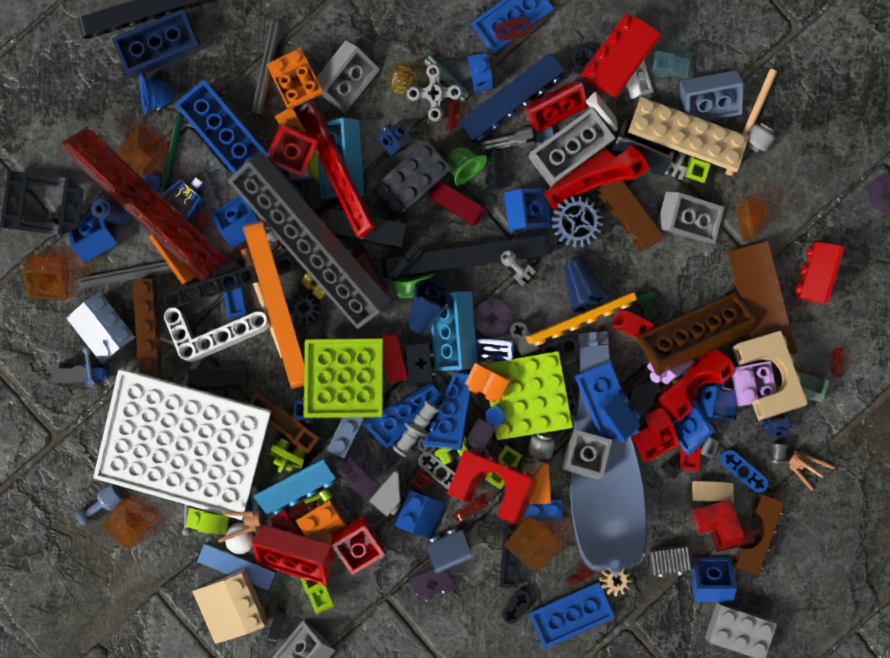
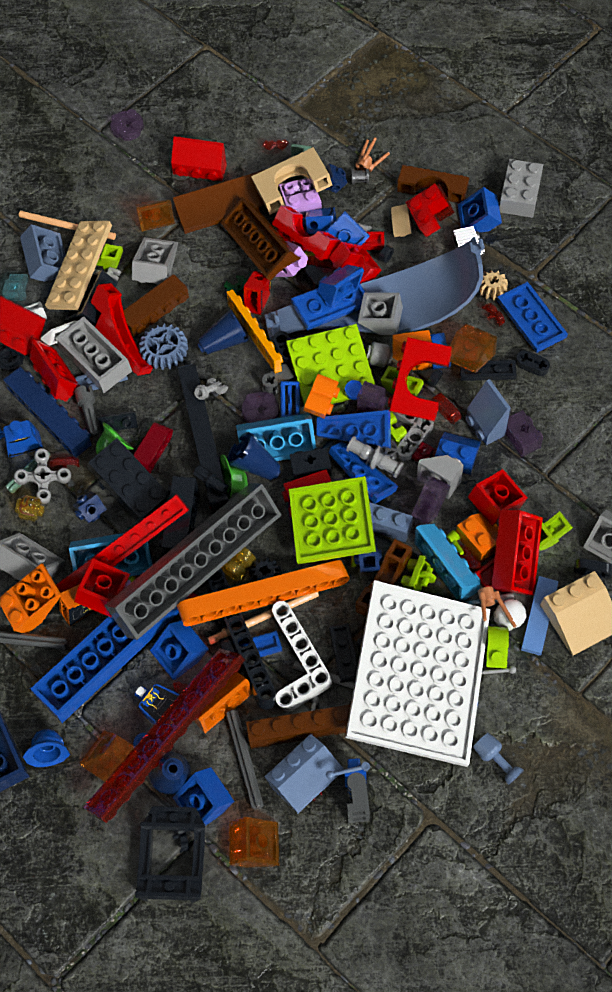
camera: 85 degrees left, 25 degrees down
clear orange slope [103,494,157,550] -> none
dark green bar [160,116,183,192] -> none
blue slope [504,189,551,231] -> none
blue beam [720,450,768,493] -> none
light grey head [747,123,775,153] -> none

